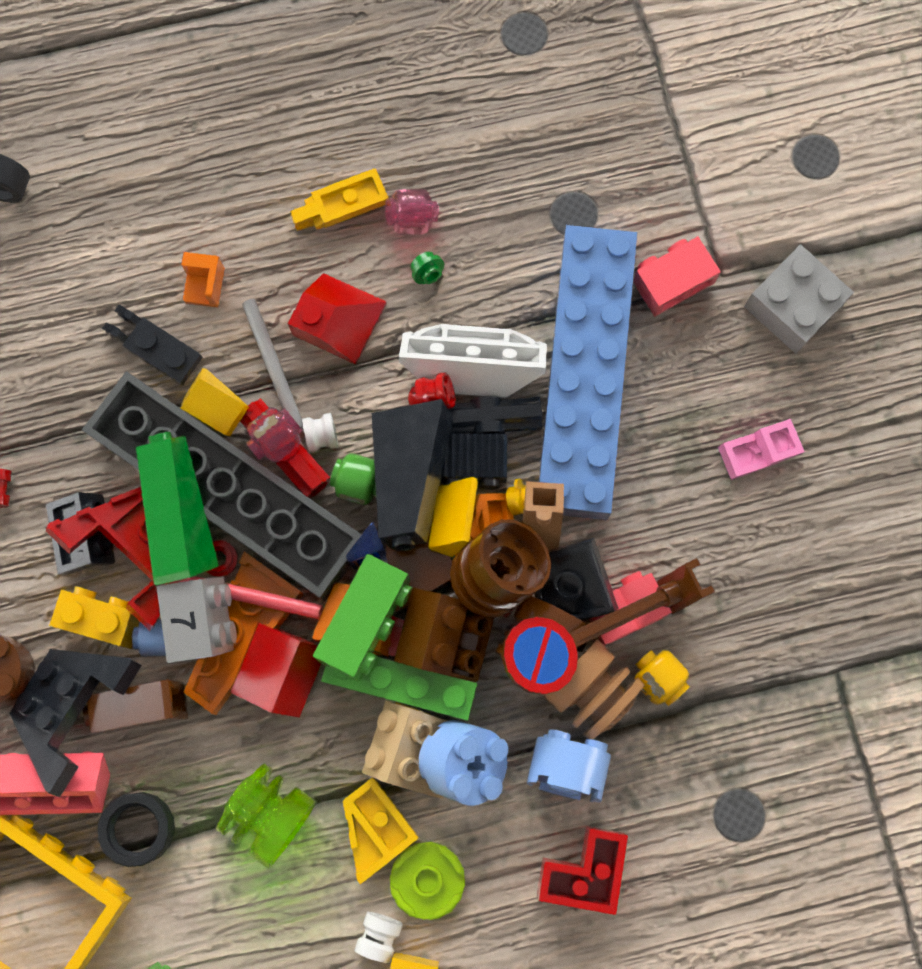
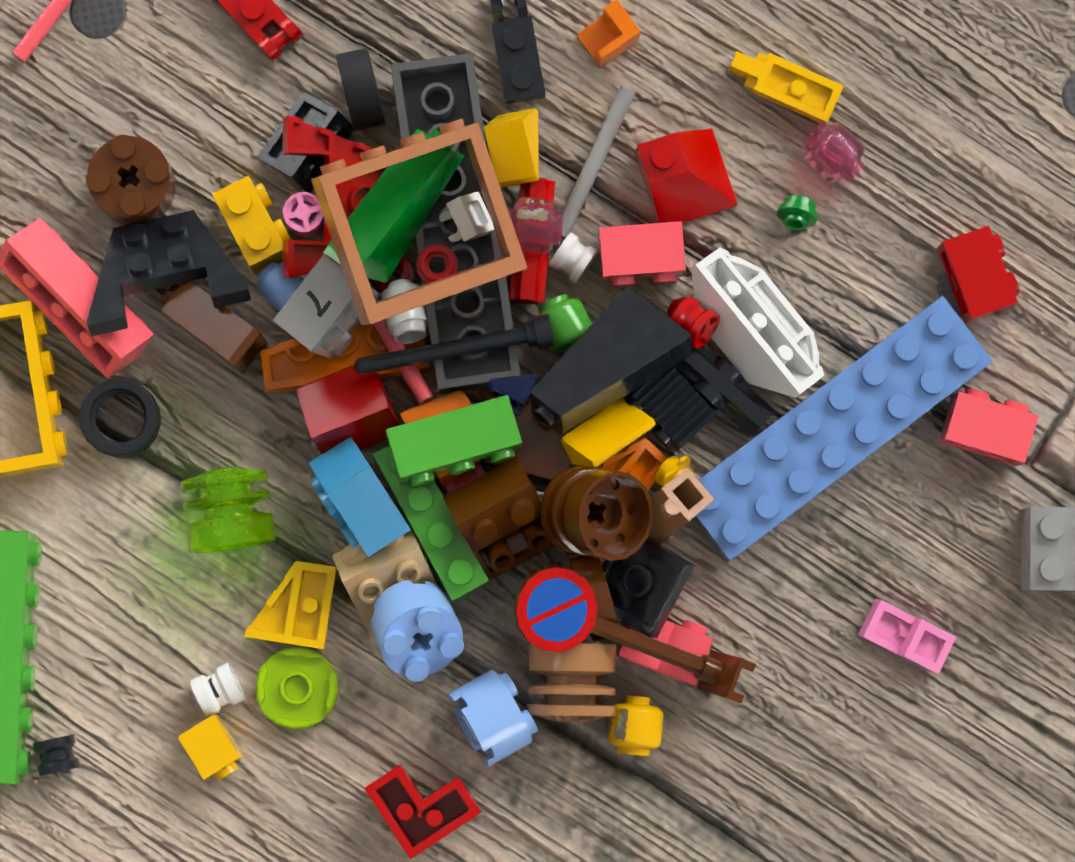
camera: 35 degrees right, 5 degrees up
none -> bright pink wheel [283,192,324,238]
none -> dark azure brick [309,436,411,557]
none -> nougat window [311,118,527,325]
none -> black tyre [336,48,385,131]
none -> black piece [354,314,554,374]
none -> white brick [381,279,429,344]
none -> red plate [416,244,458,284]
none -> white tile [439,192,495,242]
none -> coral brick [598,221,686,288]
none -> red brick [937,226,1020,324]

